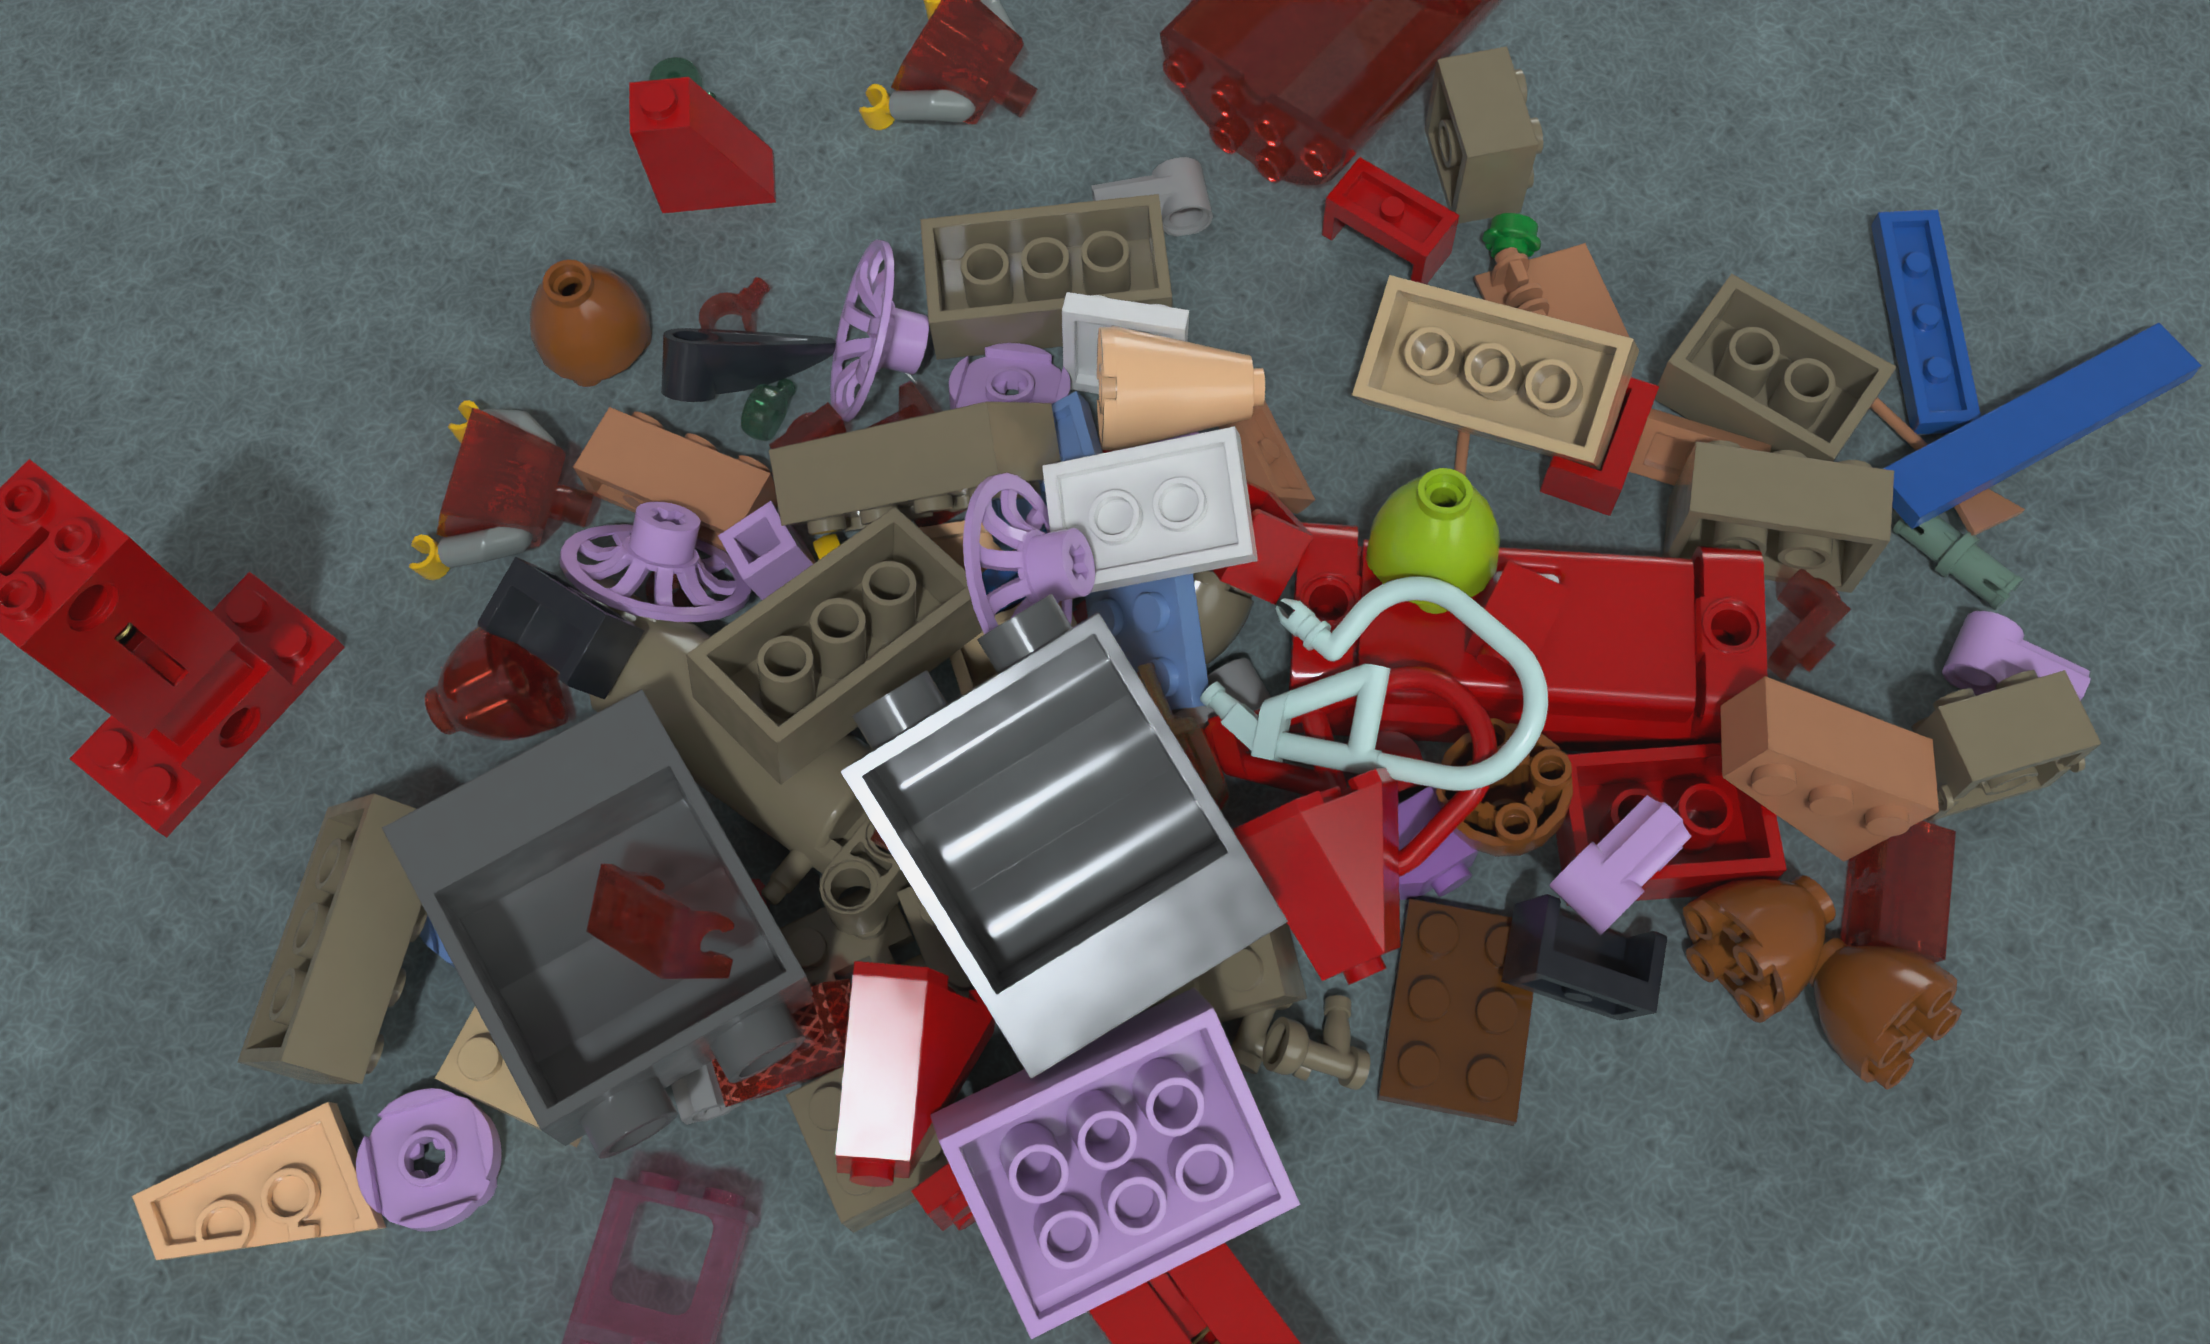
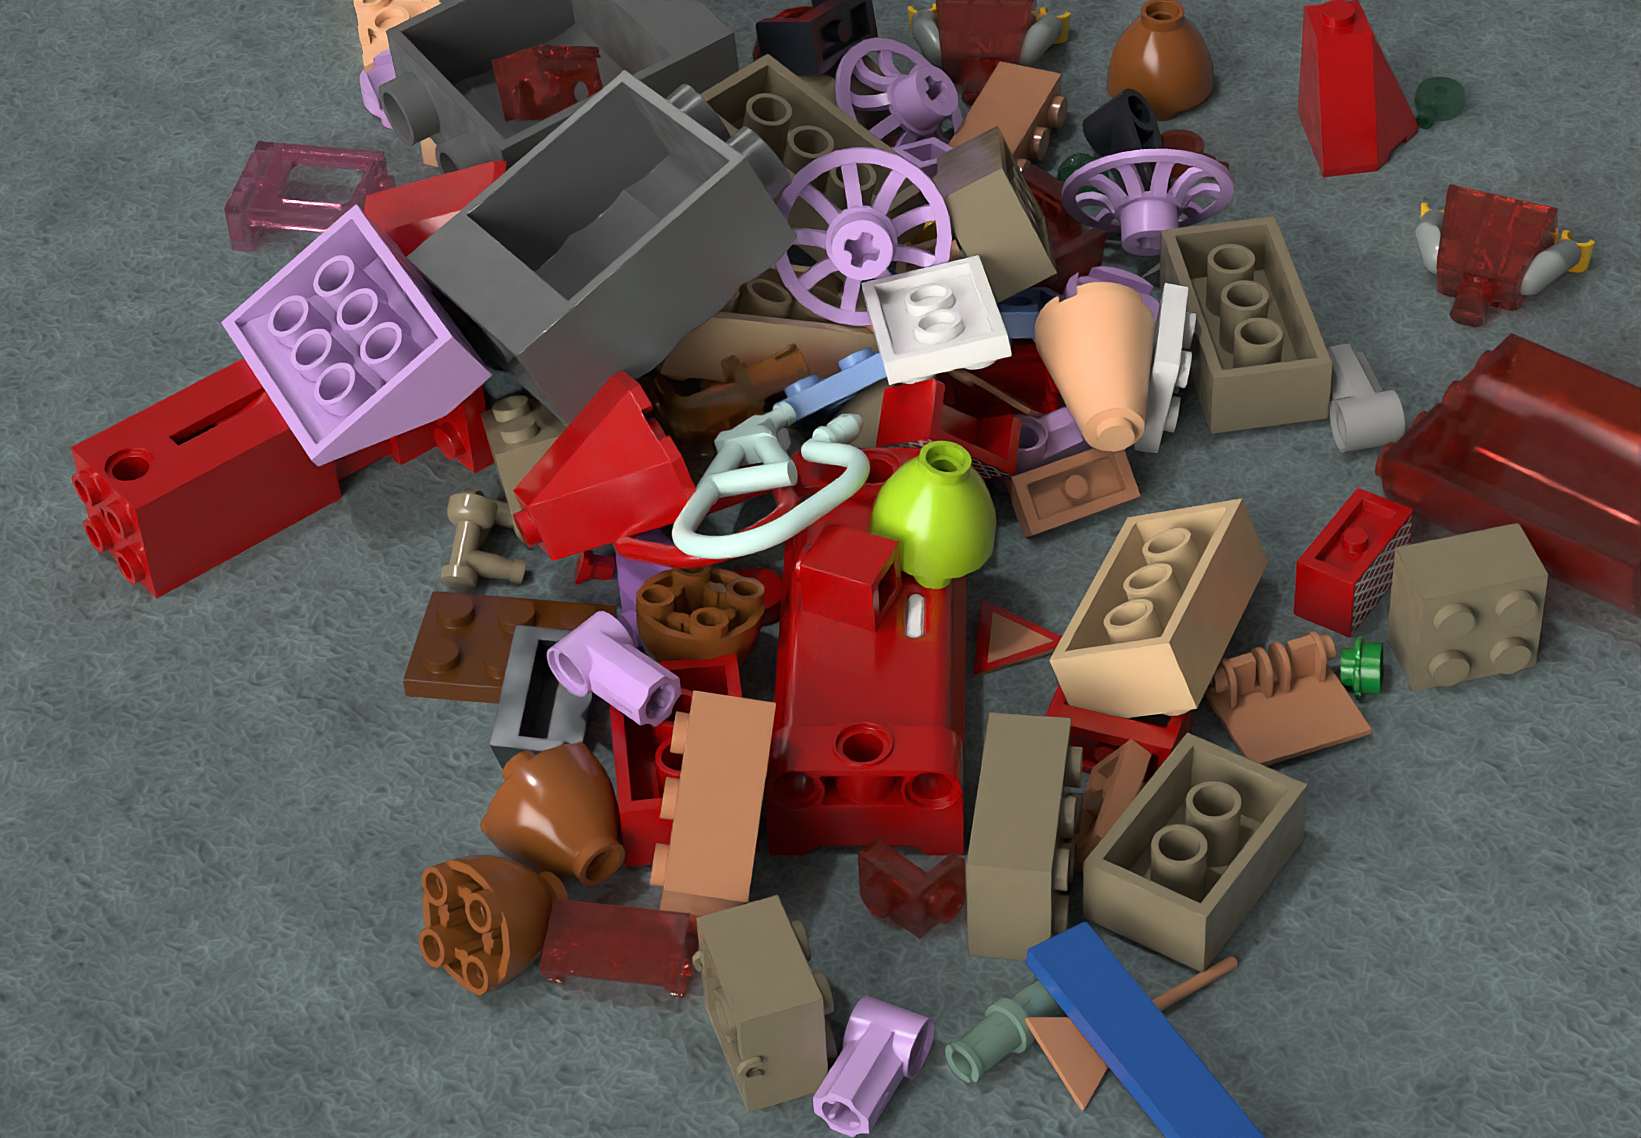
camera: 85 degrees right, 25 degrees down
blue plate [1871,209,1981,434] -> none

